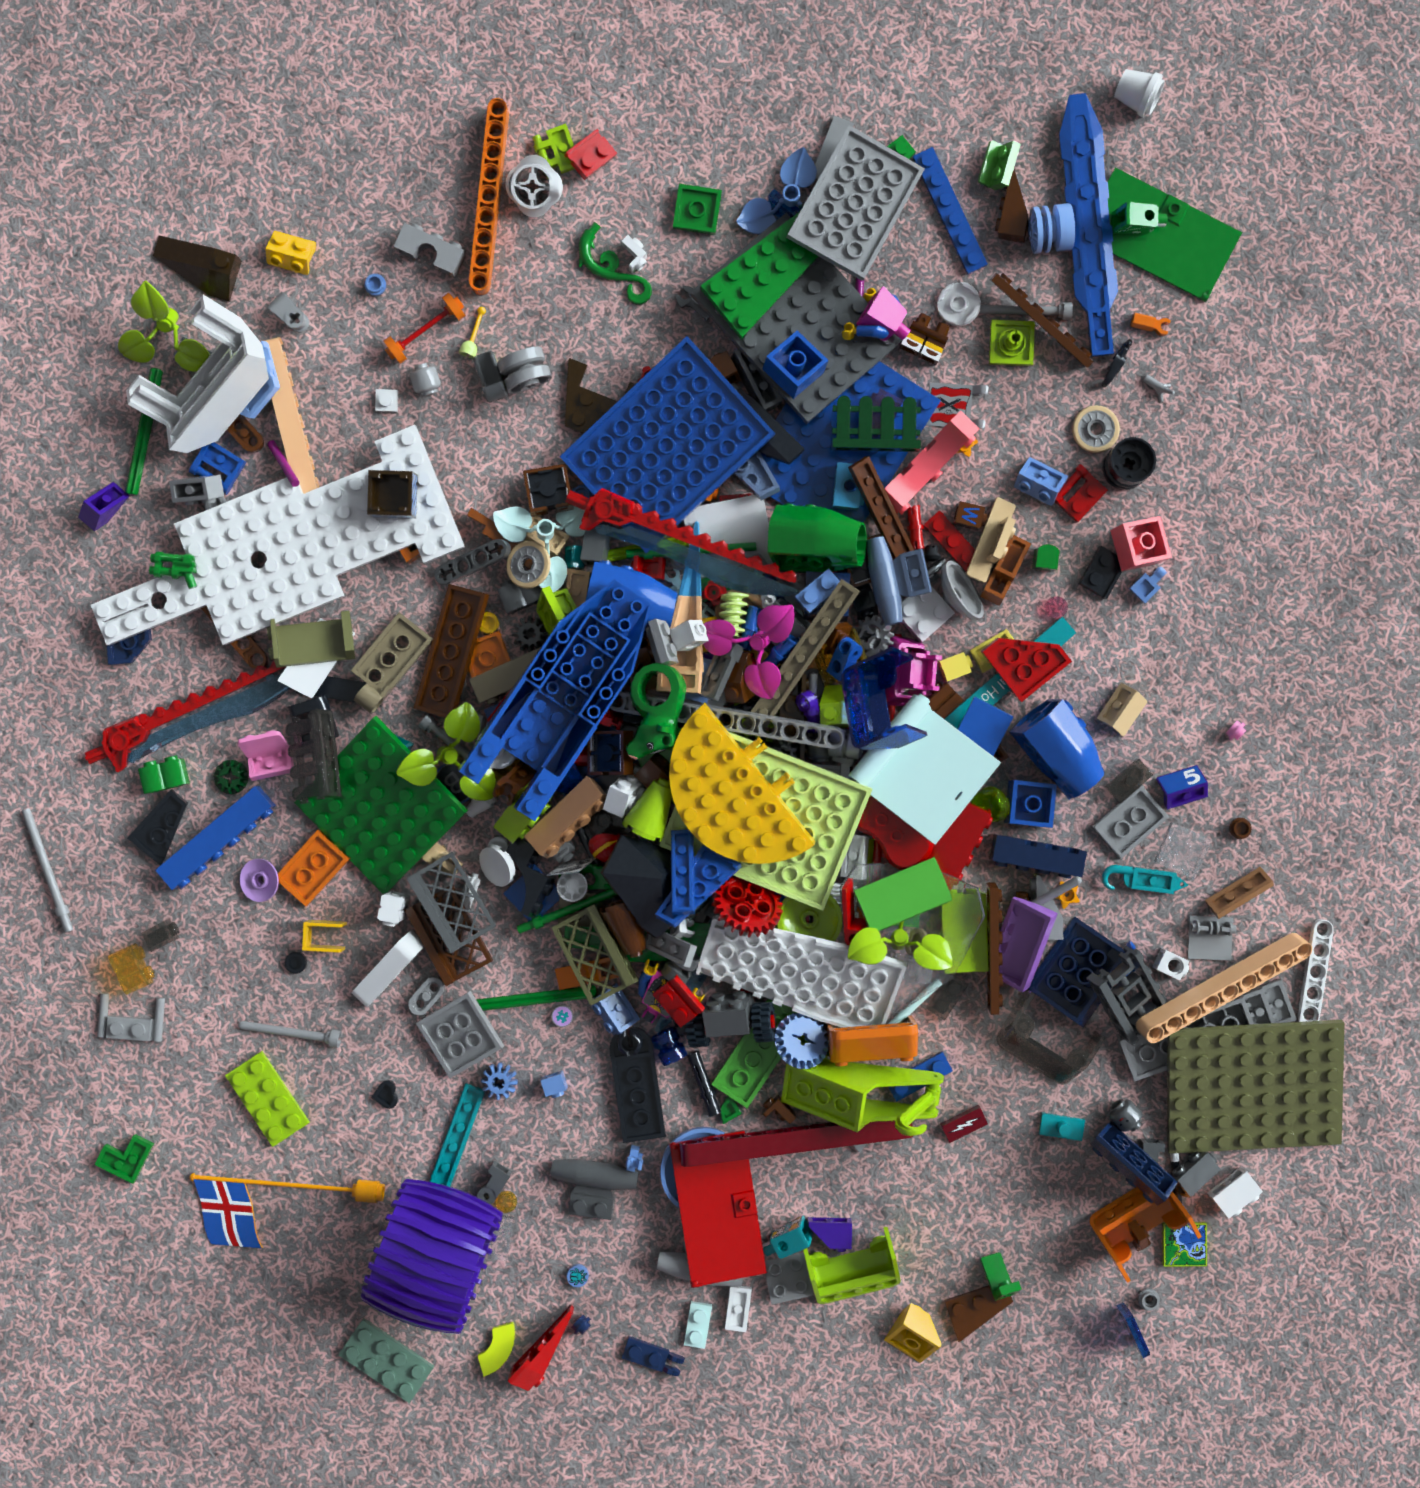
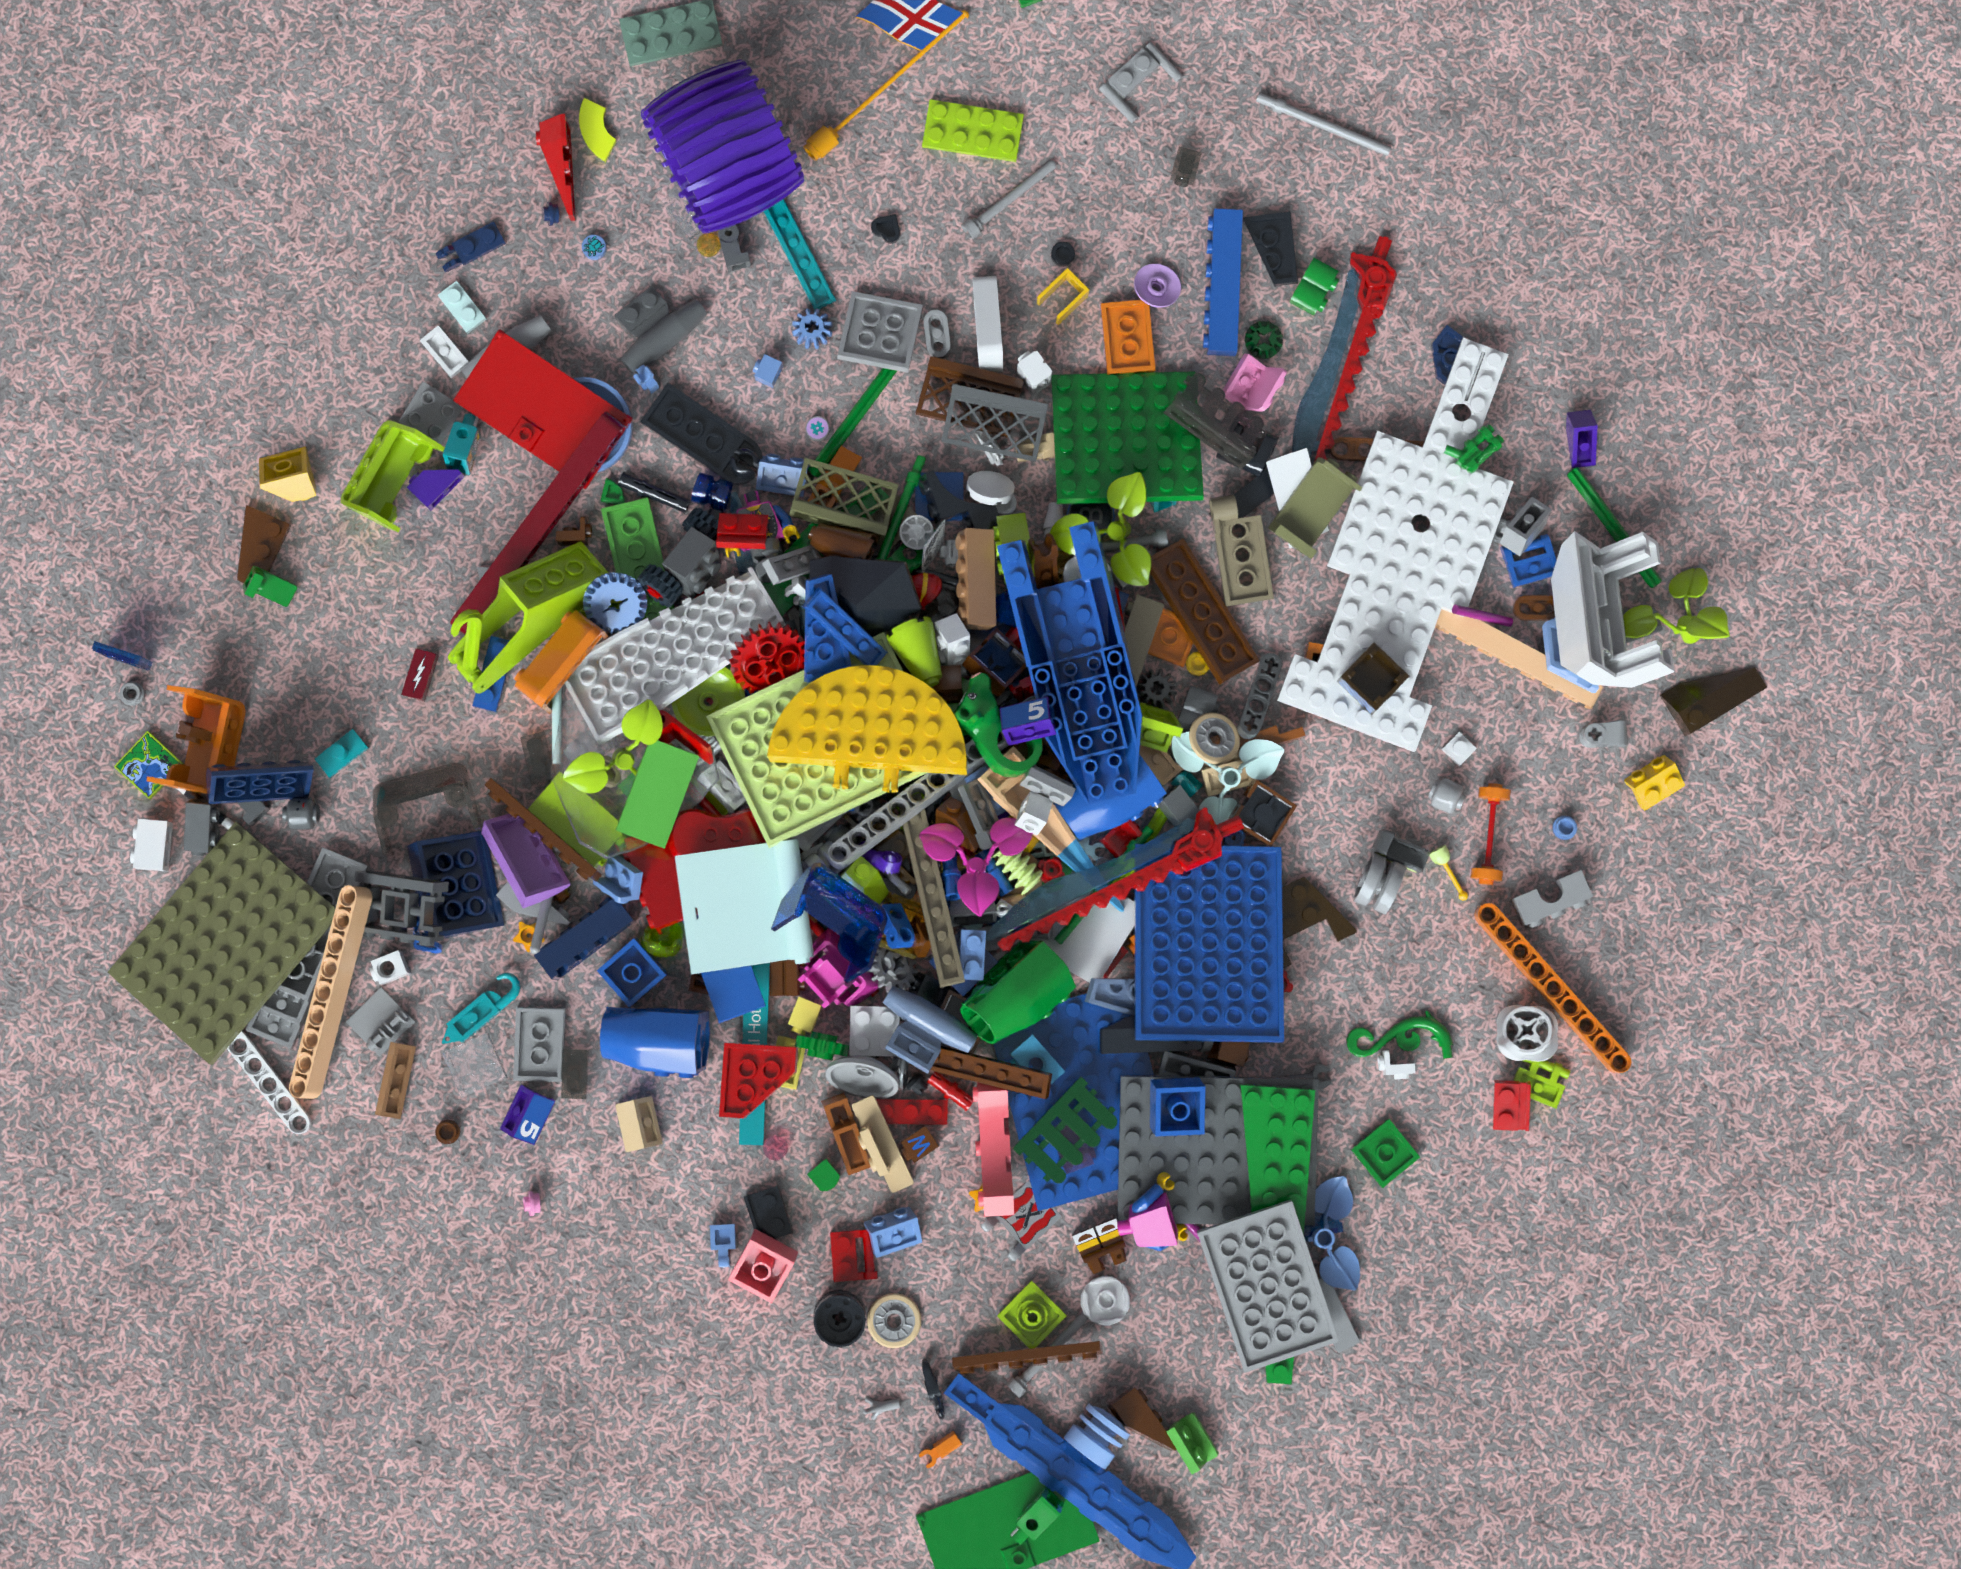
camera: 125 degrees right, 5 degrees down
clear yellow brick [108,943,155,995] -> none
blue plate [913,147,988,275] -> none
none -> medium blue bracket [593,854,643,904]
none -> green gear [795,1031,850,1061]
none -> panel [1000,696,1056,746]

